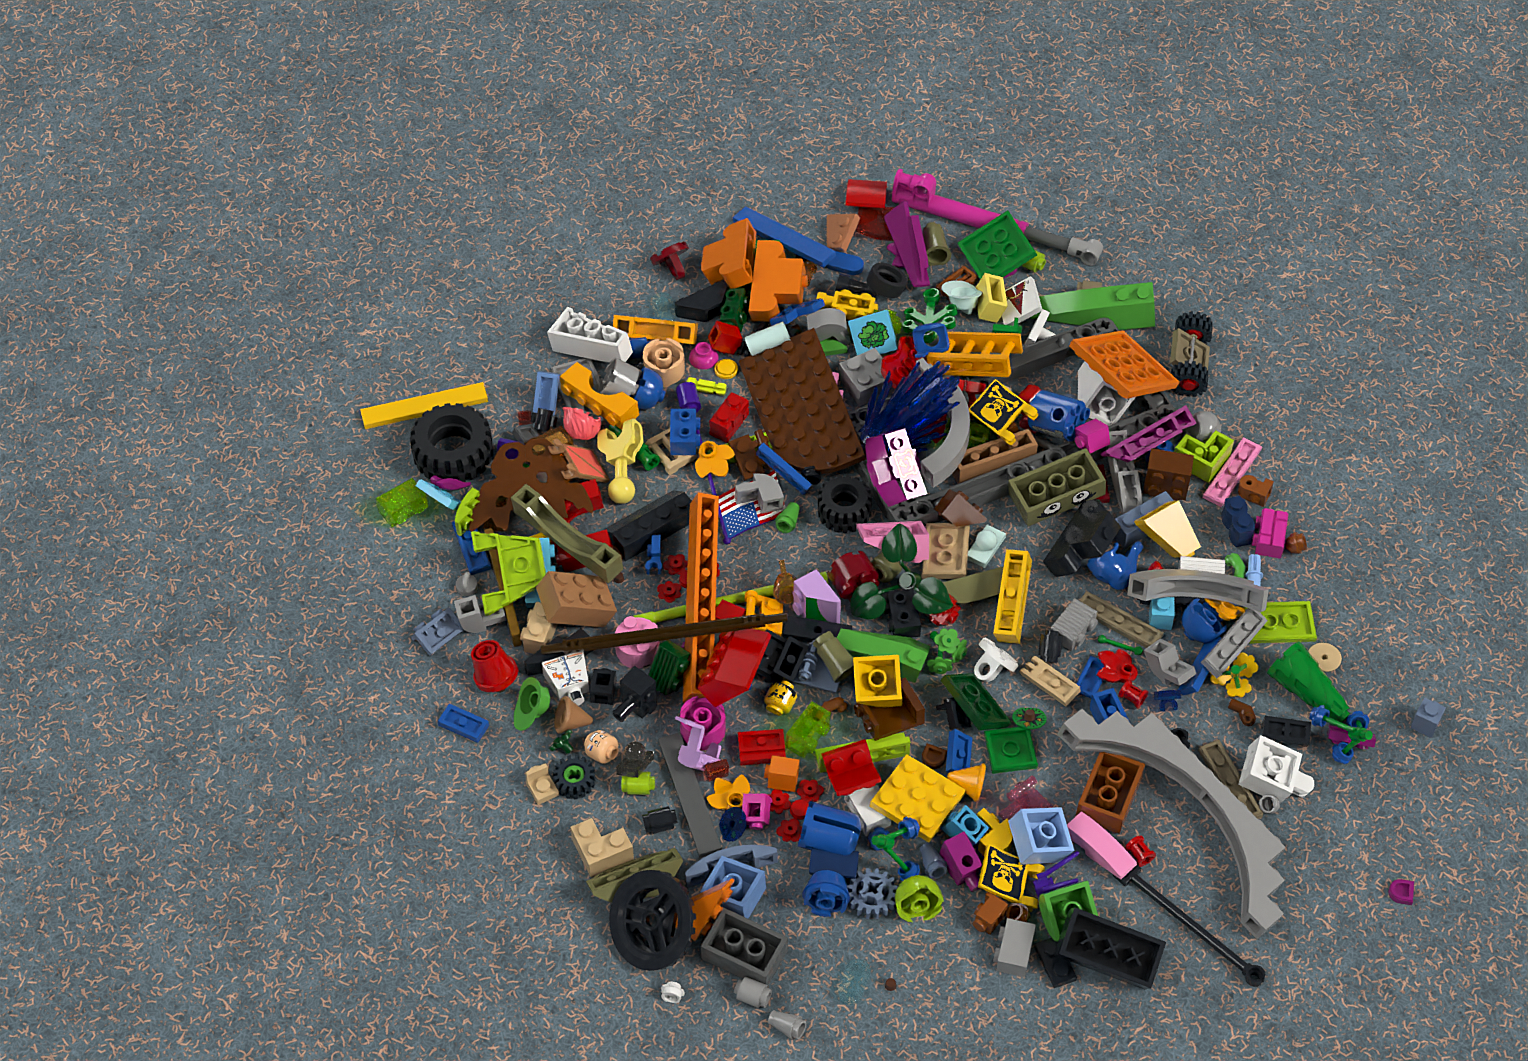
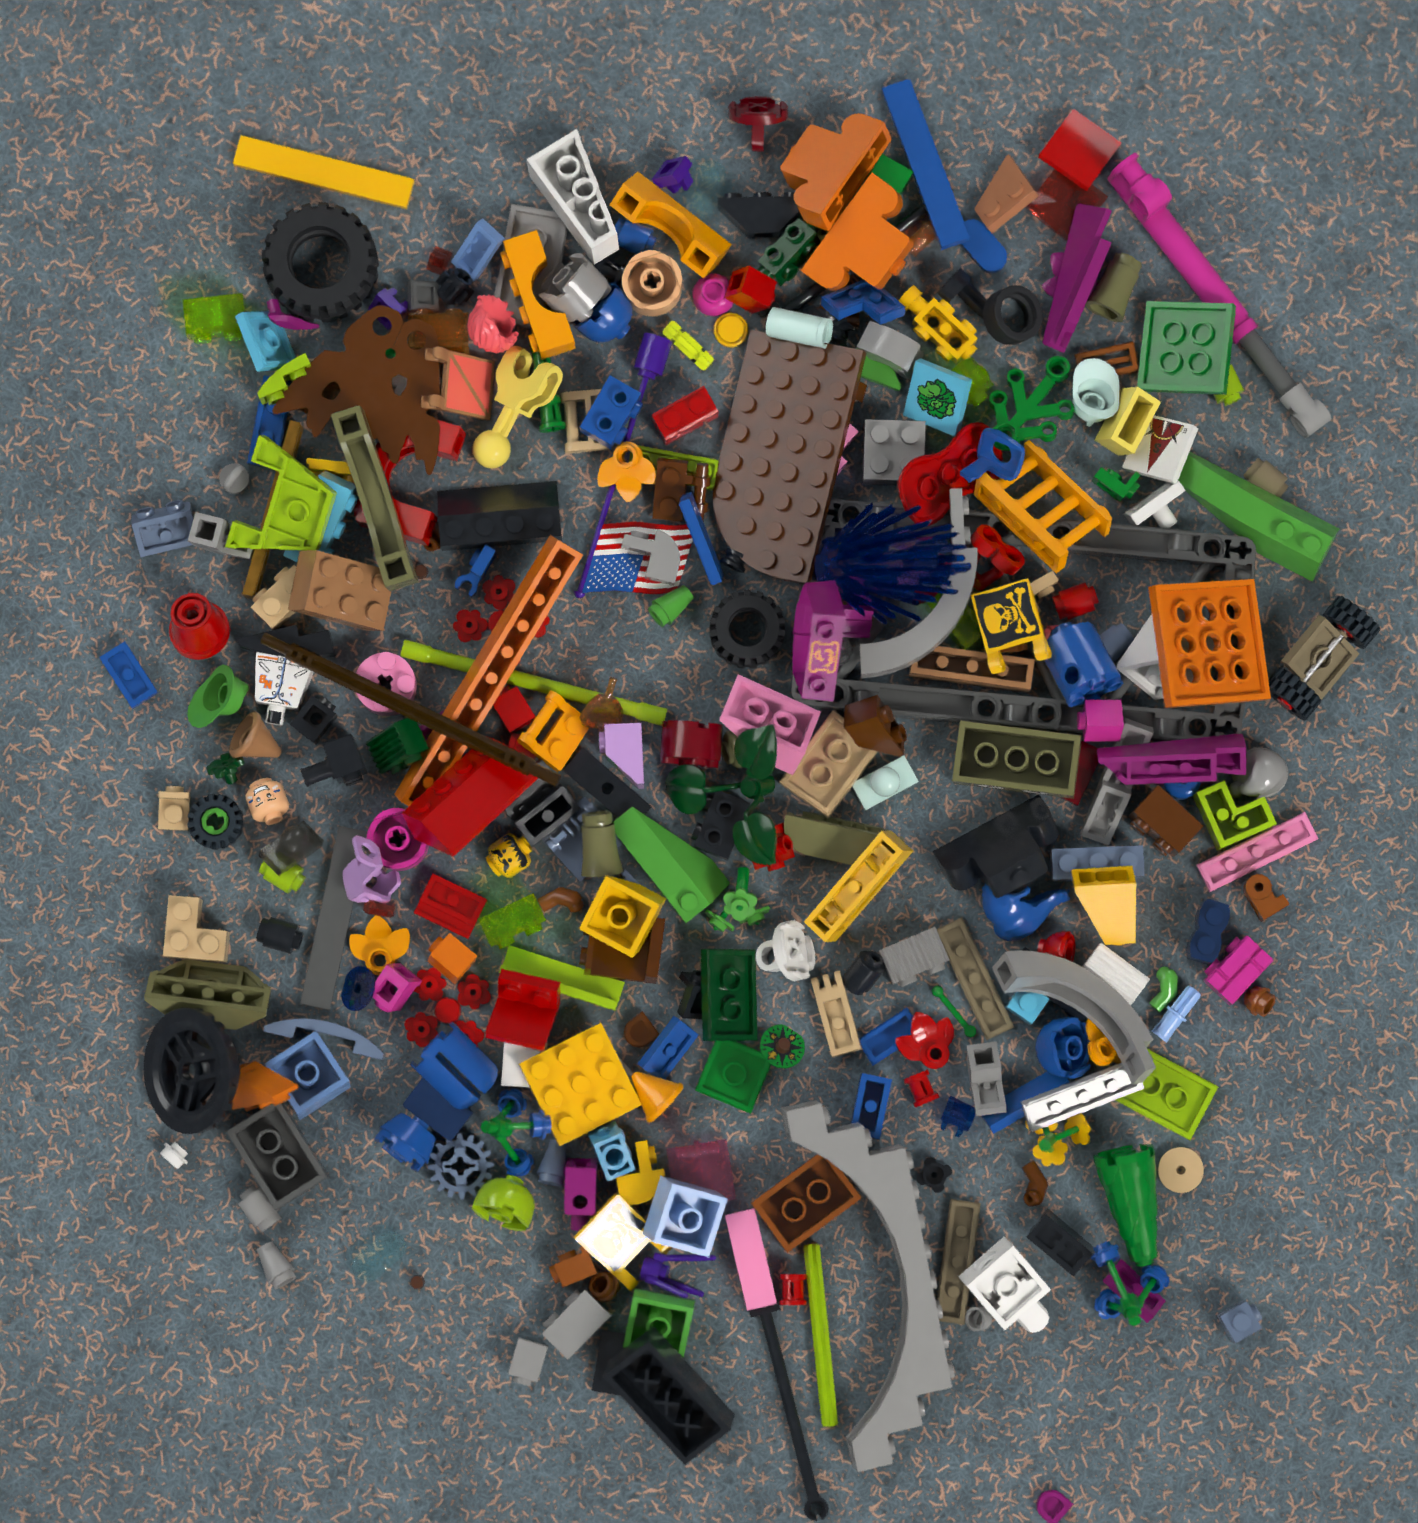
camera: 25 degrees right, 30 degrees up
none -> light grey brick [508,1337,549,1386]
none -> dark purple tile [651,156,693,194]
none -> lime axle [803,1243,838,1427]

